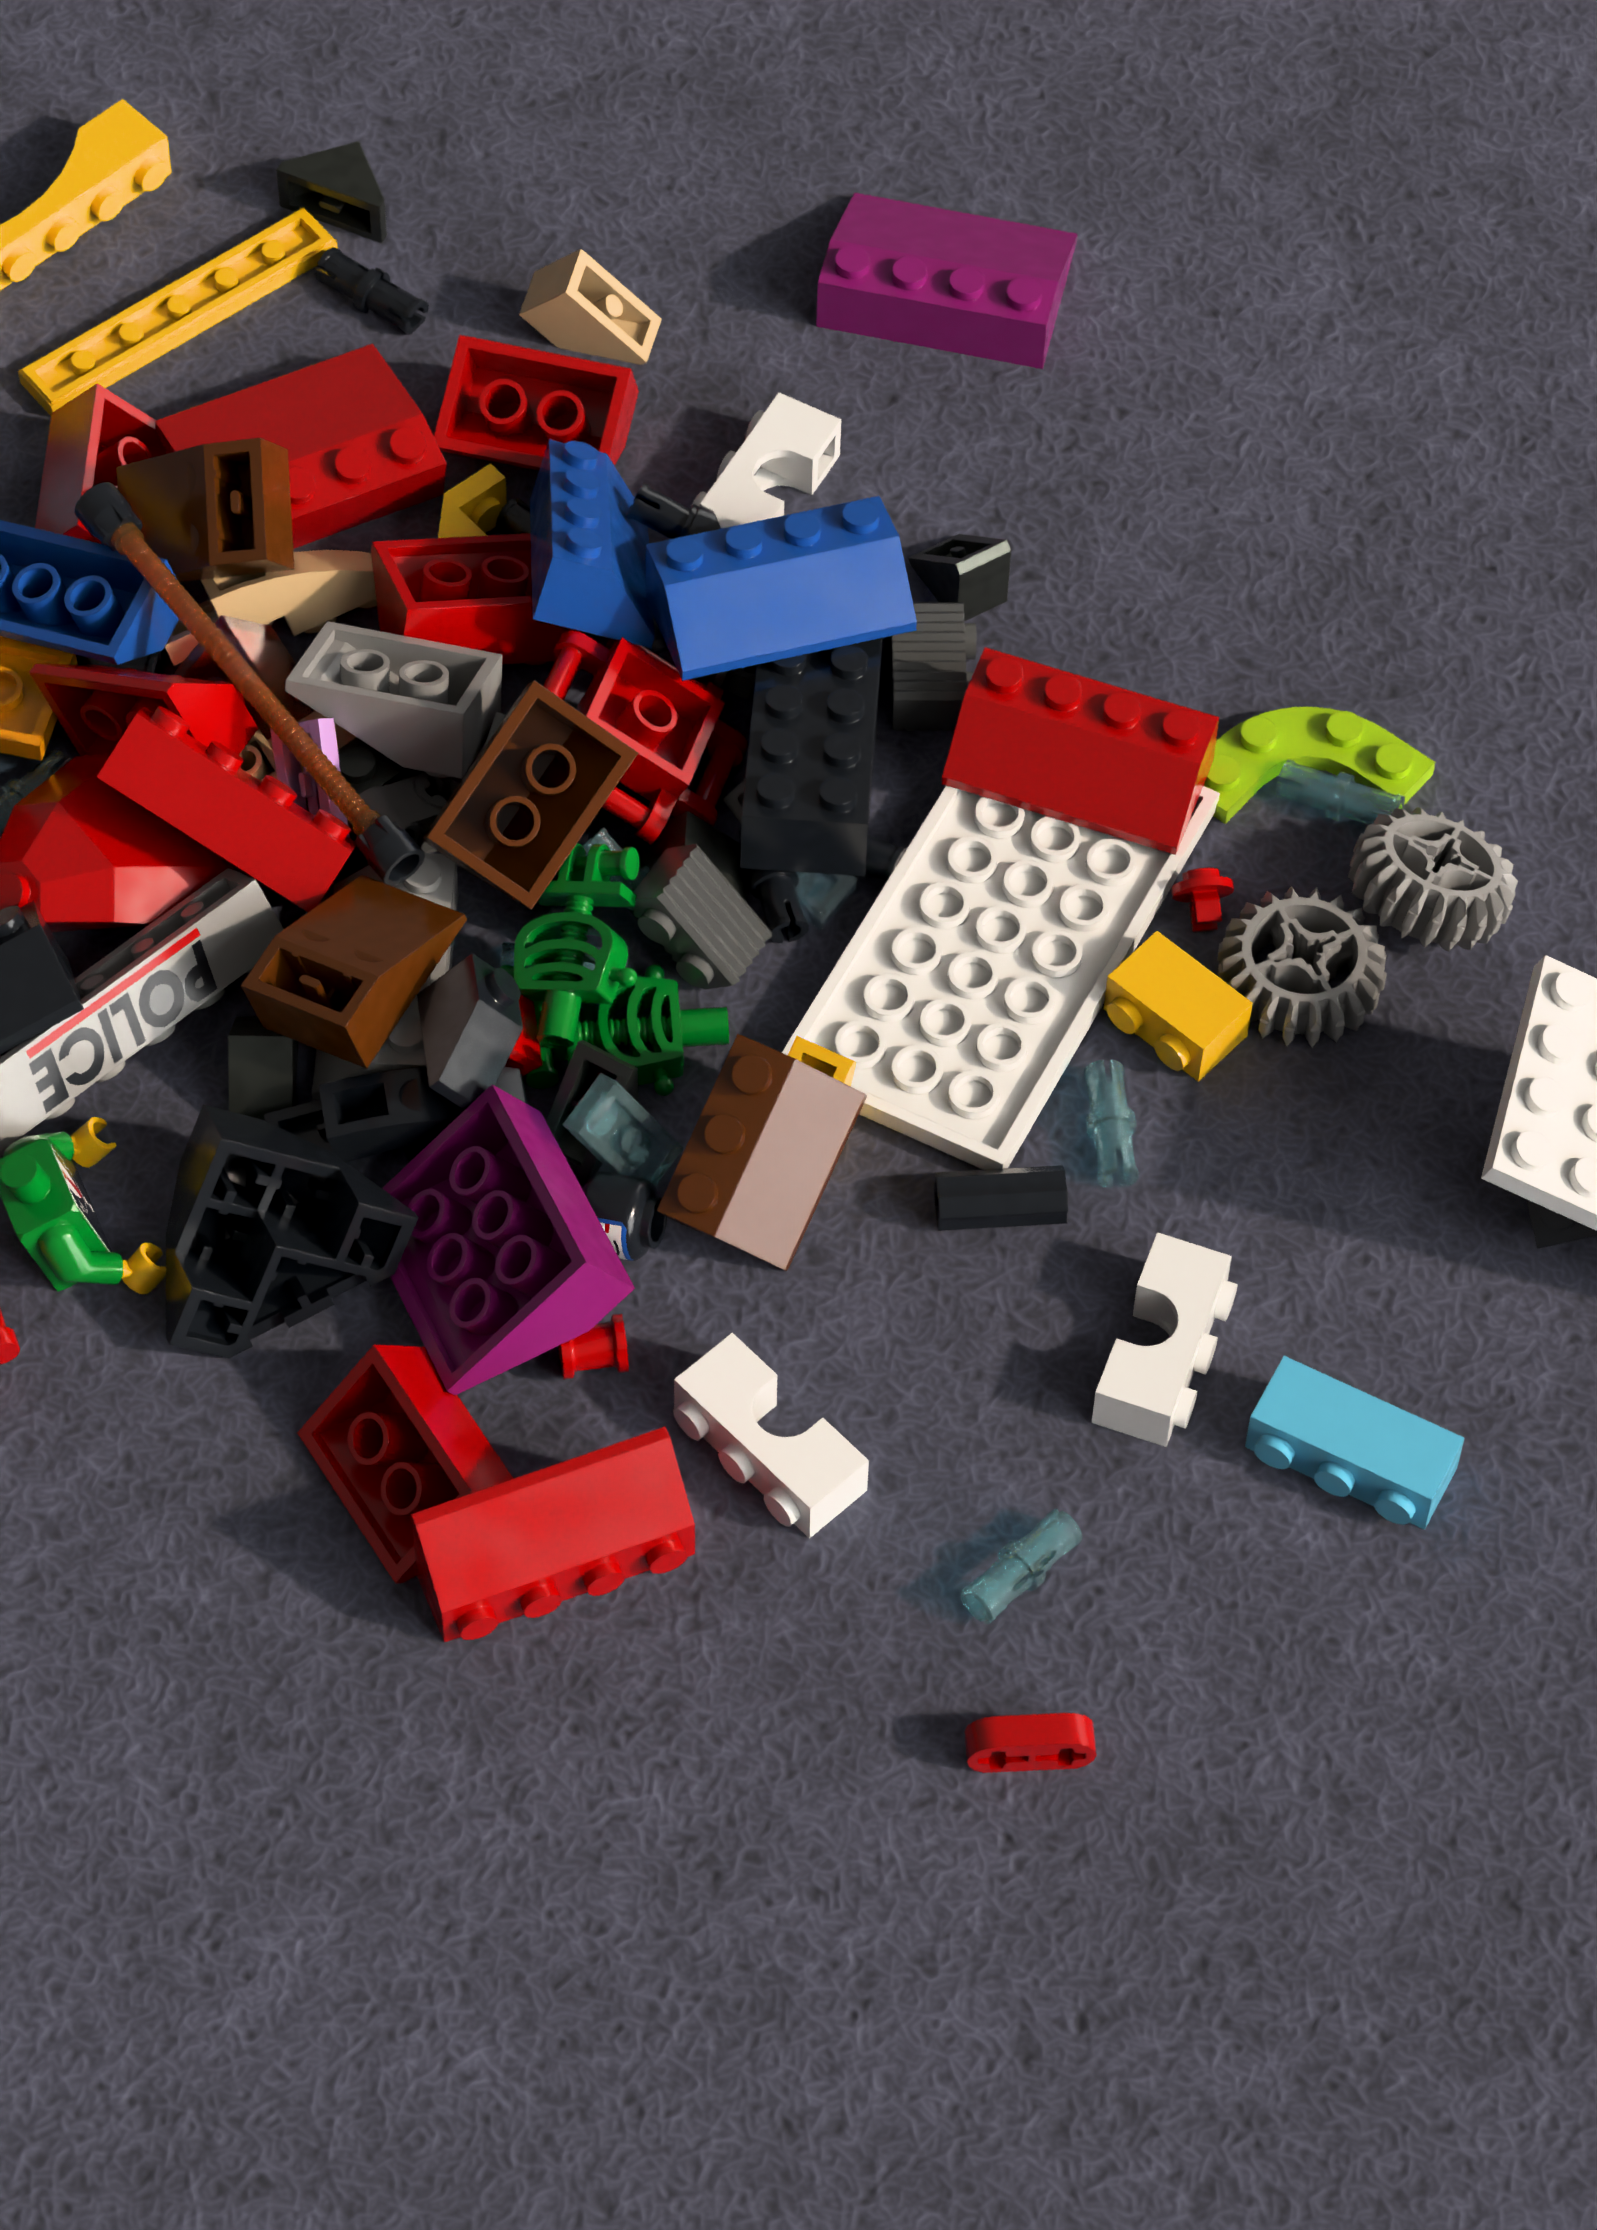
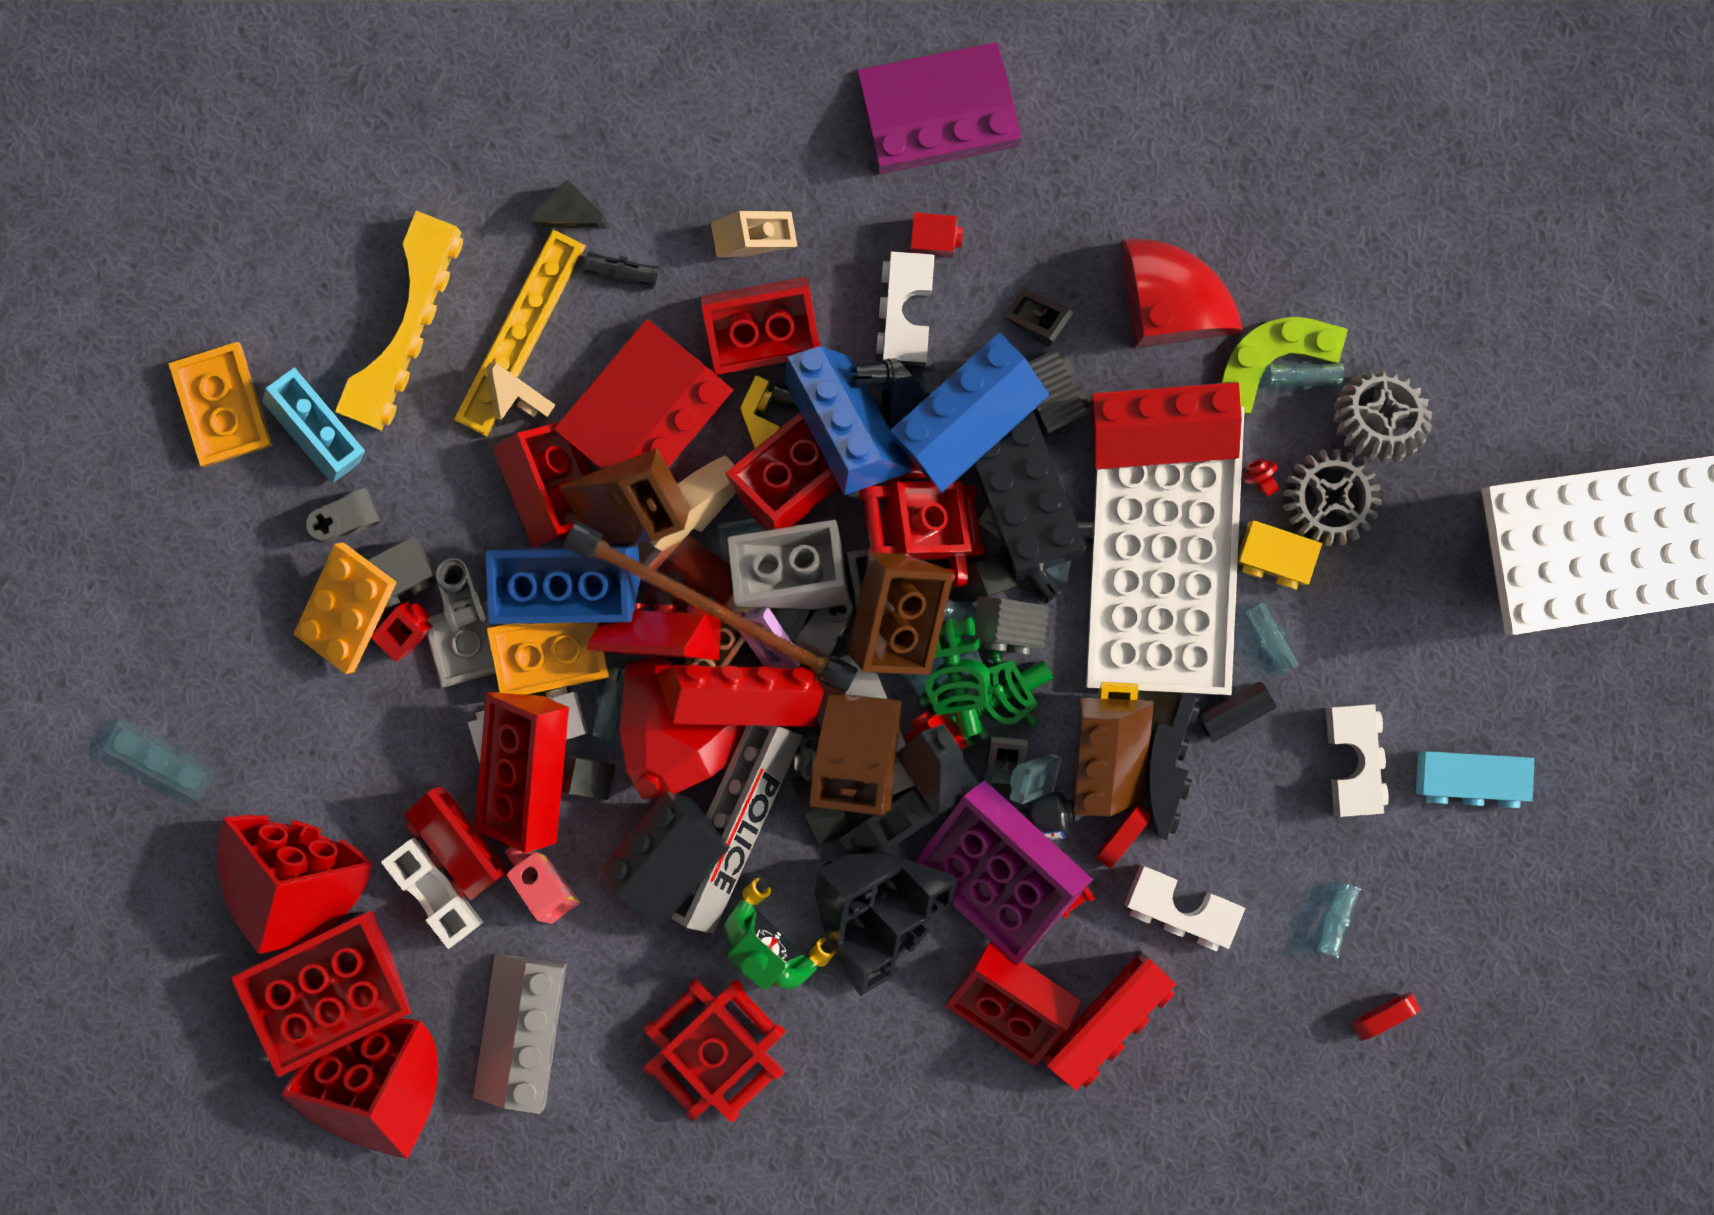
camera: 30 degrees left, 30 degrees up
none -> tan slope [486,362,555,420]
none -> red brick [910,212,963,258]
none -> red beam [1095,804,1152,869]
none -> red brick [1120,238,1243,348]
none -> black slope [1146,693,1200,840]

